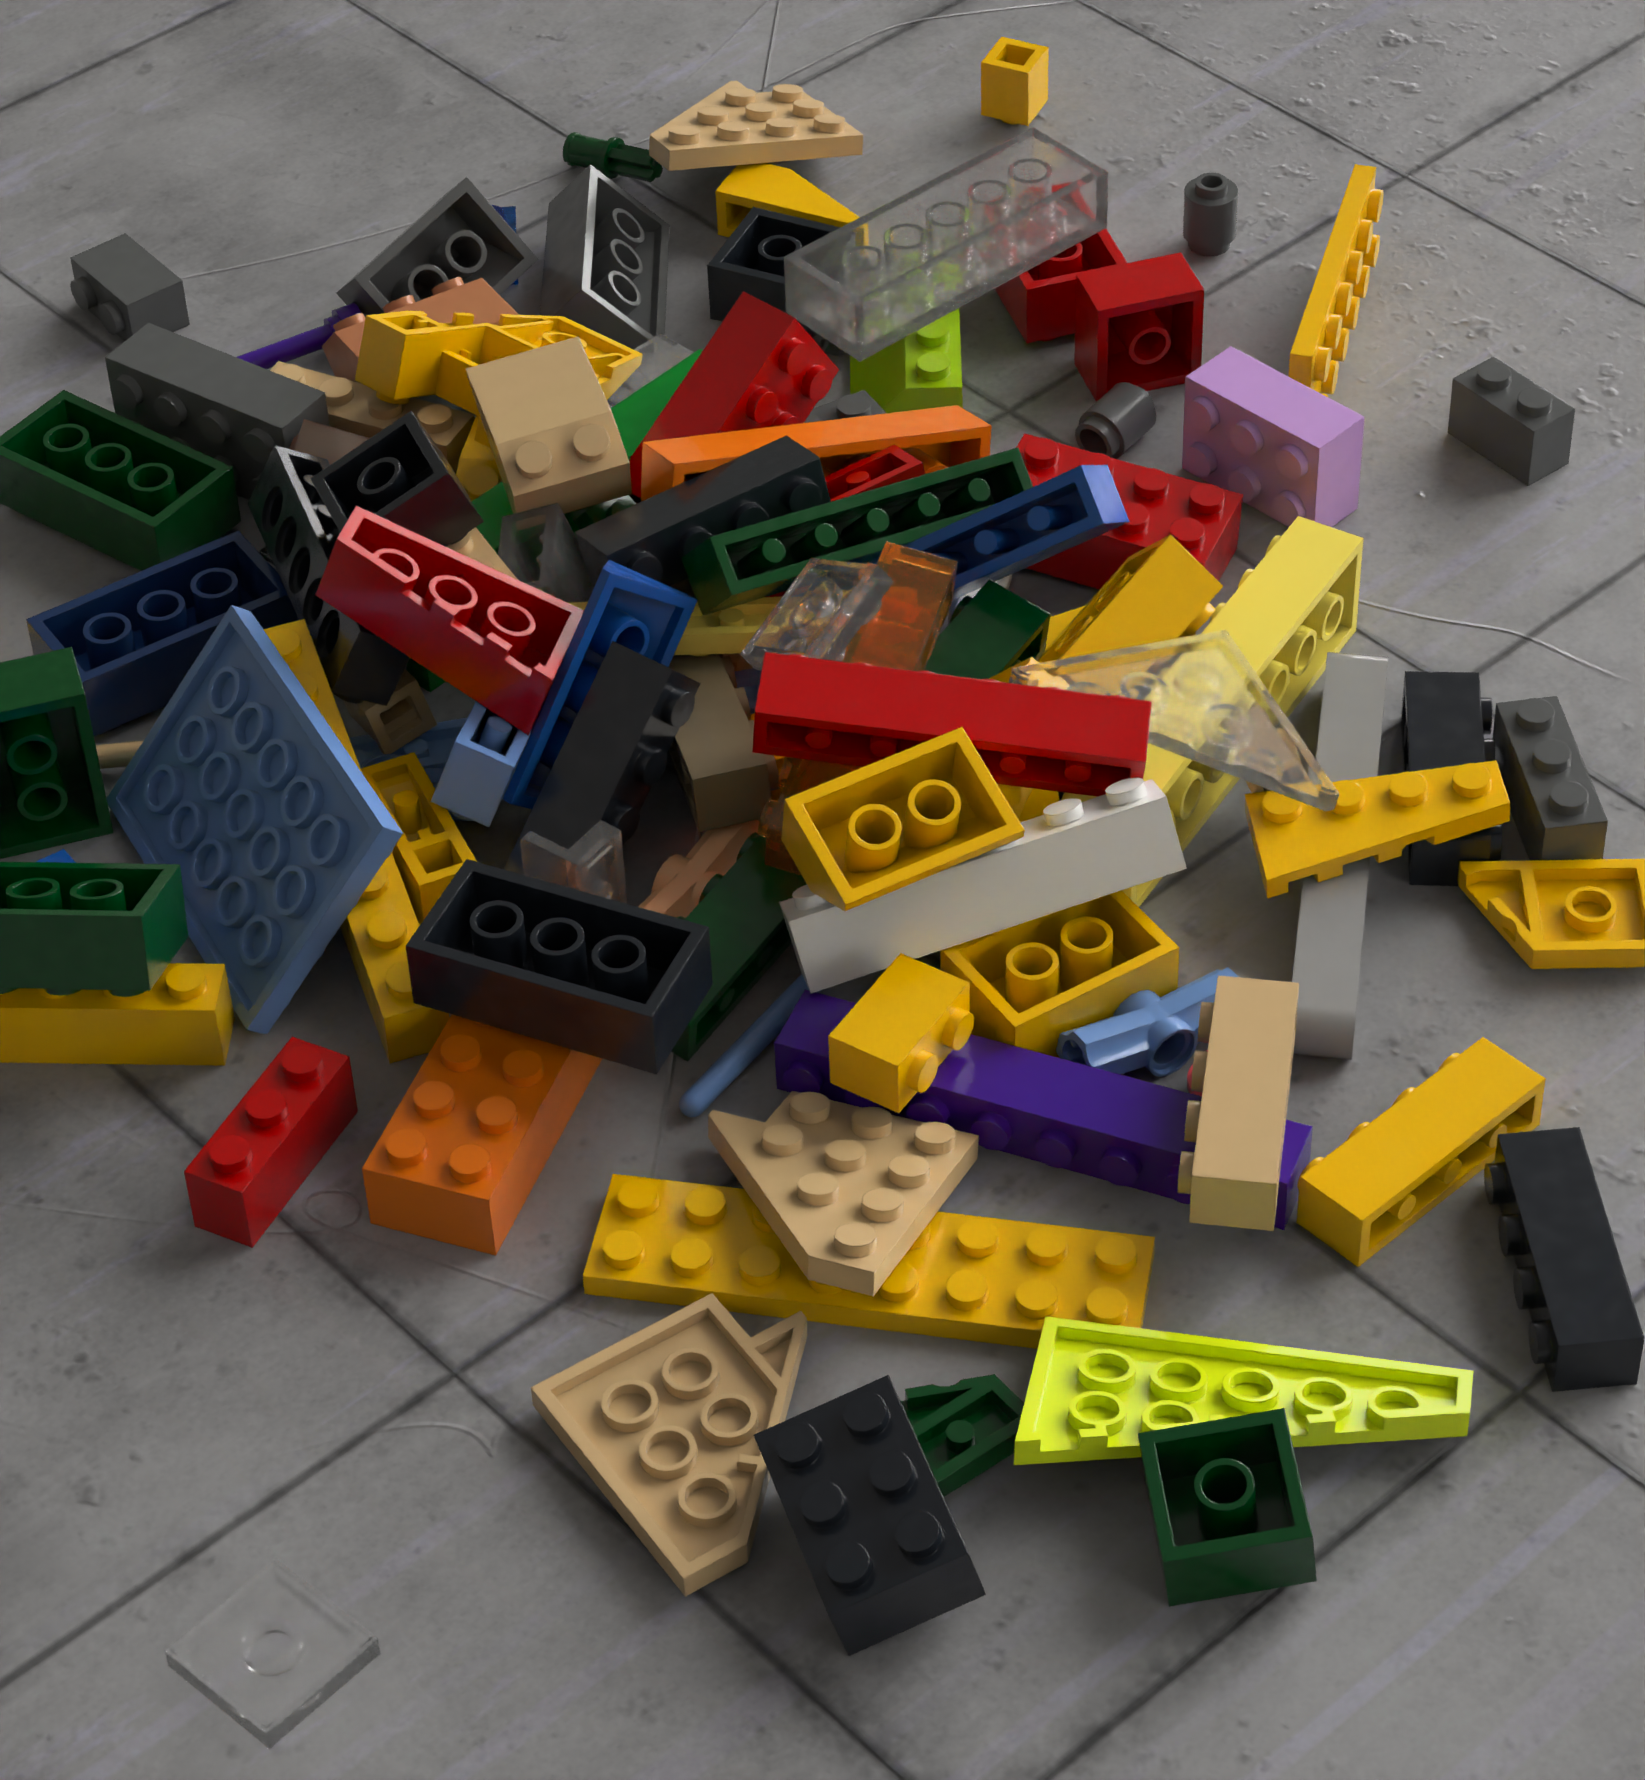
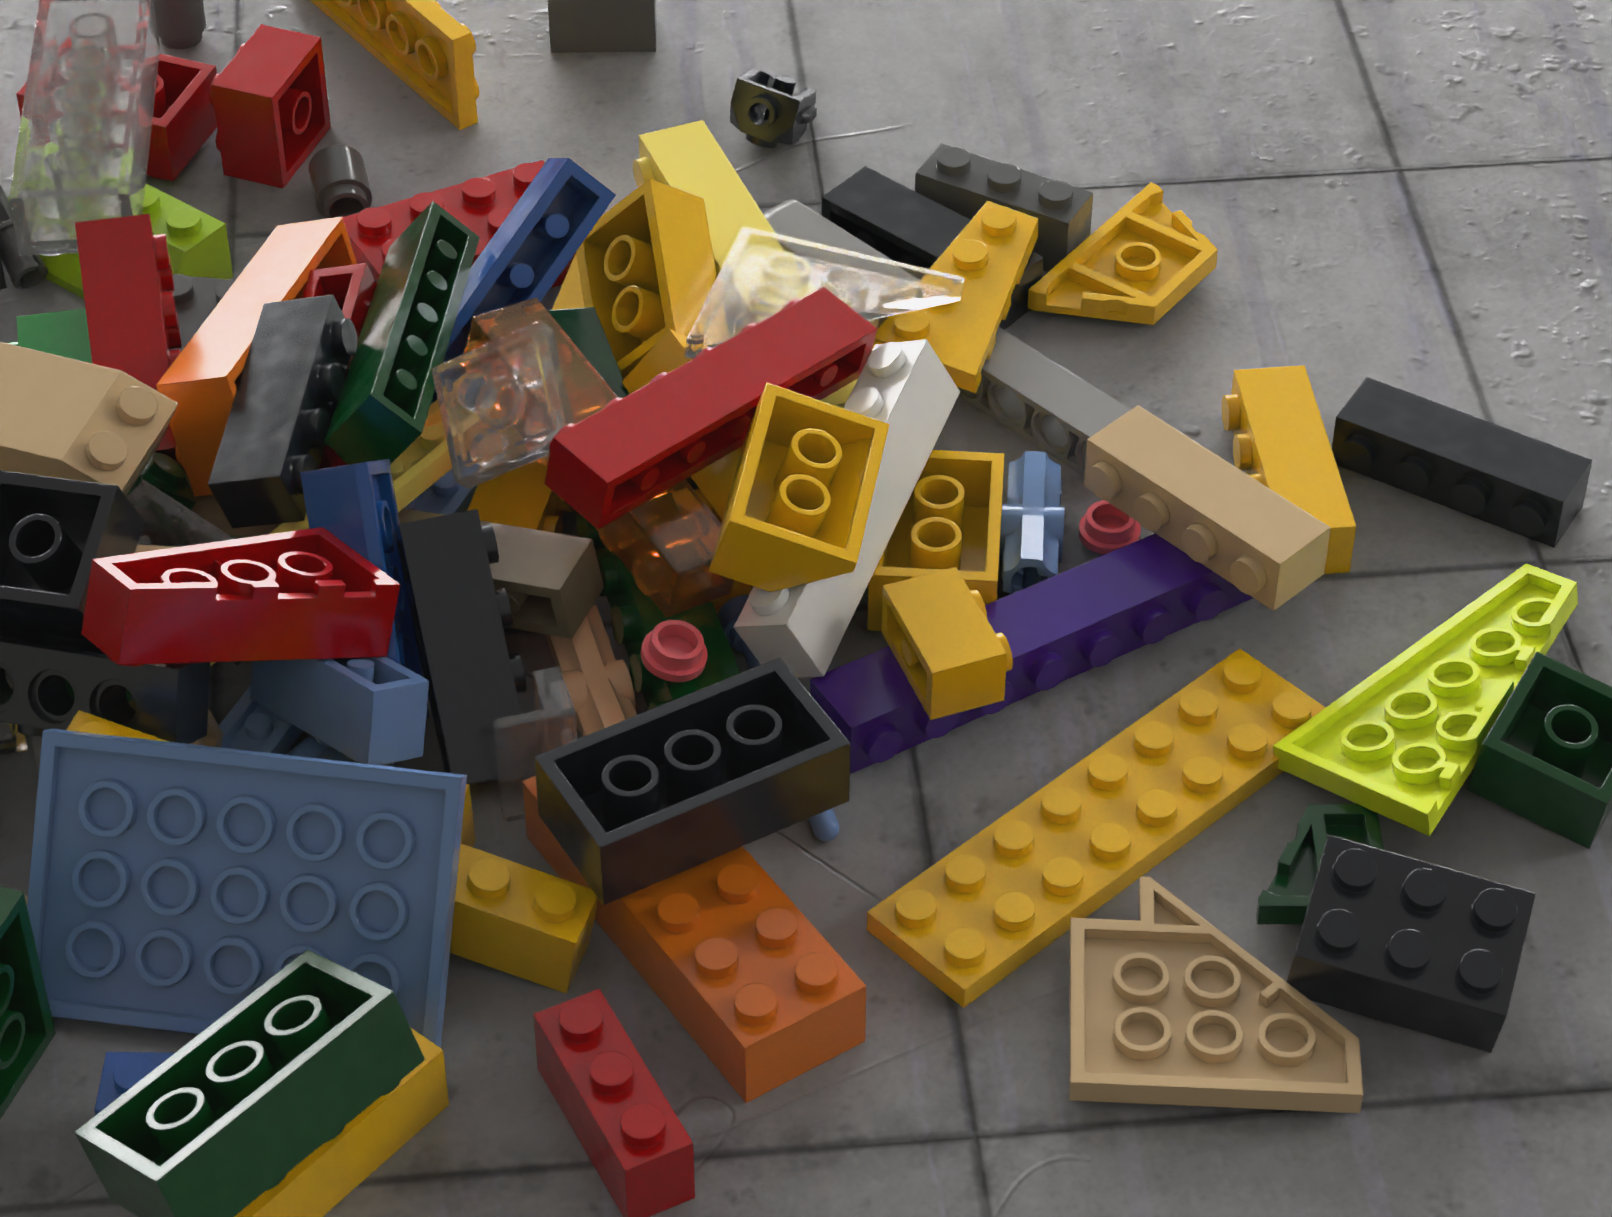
camera: 55 degrees left, 0 degrees up
tan wing [708,1091,979,1296] -> none
lavender brick [1182,346,1364,527] -> none
none -> coral plate [640,620,708,682]
none -> black hand [730,68,817,148]

